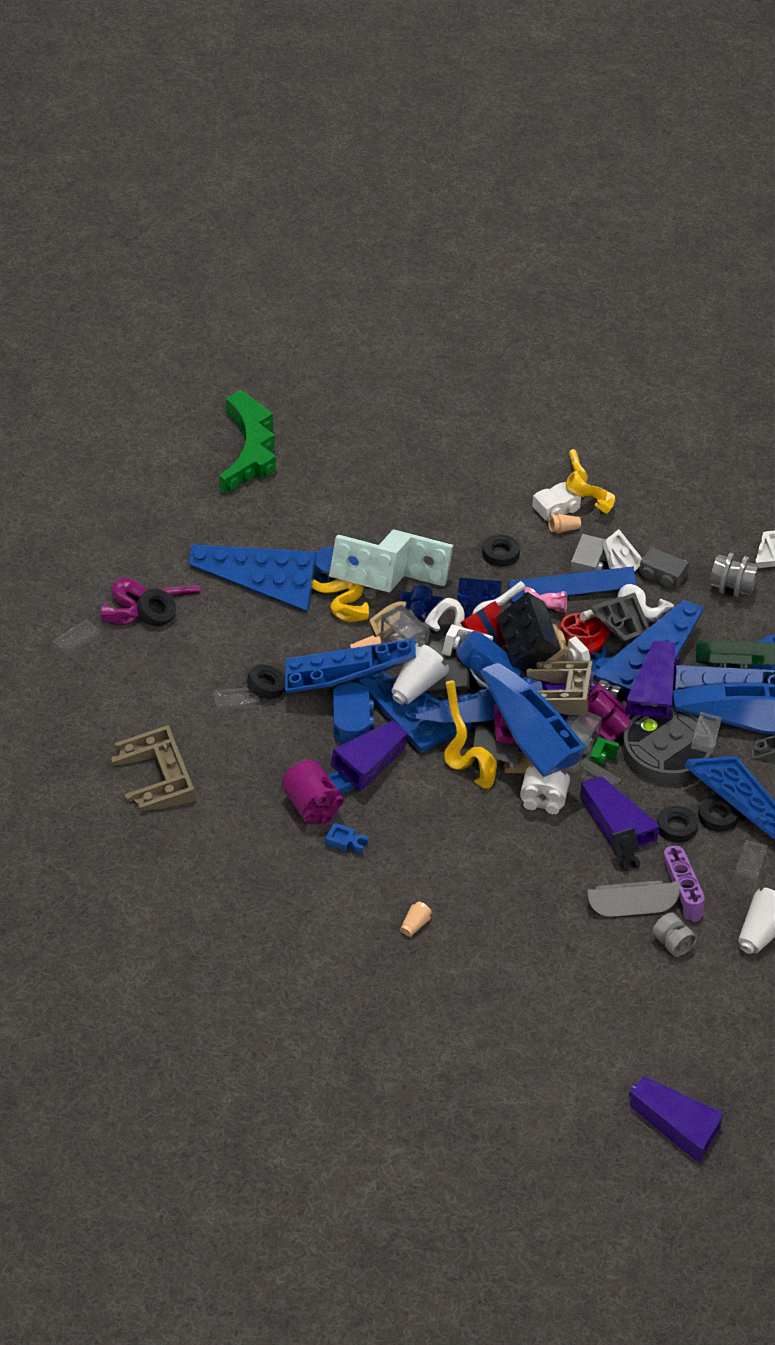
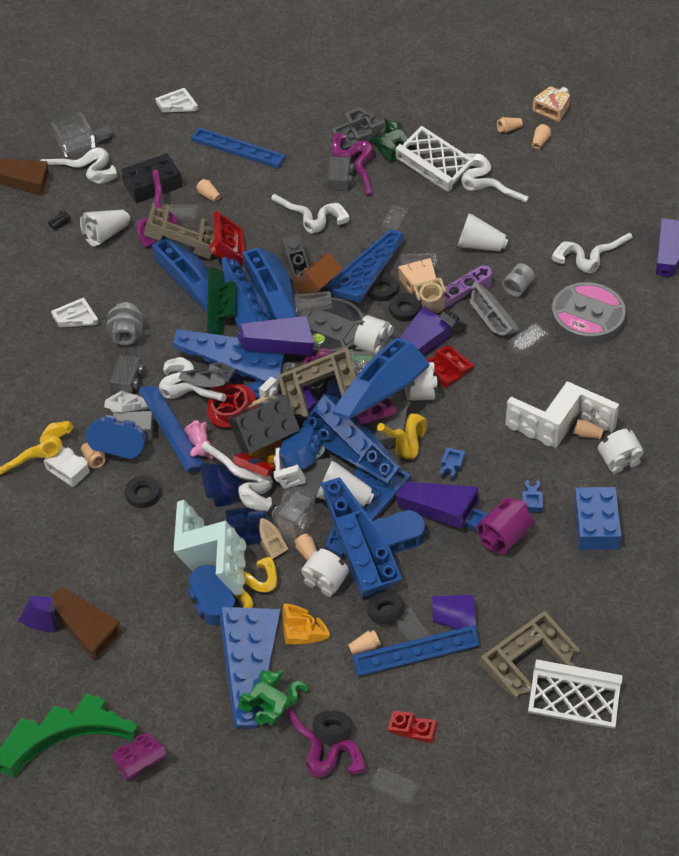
camera: 105 degrees left, 5 degrees up
none -> dark purple slope [18,596,57,633]
none -> reddish brown slope [51,586,122,662]
none -> blue brick [86,415,146,459]
none -> magenta plate [110,733,167,781]
none -> green animal [238,669,308,726]
none -> light orange brick [283,603,330,645]
none -> dark orange container [292,252,343,300]
none -> white brick [301,549,349,597]
none -> light nougat cone [348,630,381,655]
none -> blue tile [352,625,480,676]
none -> white brick [354,315,394,357]
none -> red slope [388,711,438,743]
none -> light nougat torso [399,258,436,296]
none -> tan piece [414,278,446,314]
none -> red slope [426,345,475,388]
none -> dark purple slope [432,594,476,630]
none -> blue plate [440,447,465,481]
none -> white bracket [505,382,619,448]
none -> clear tile [508,324,548,355]
none -> white fence [528,659,622,729]
none -> brick [551,282,626,345]
none -> white animal [552,233,633,274]
none -> blue brick [574,487,621,550]
none -> white brick [598,429,644,474]

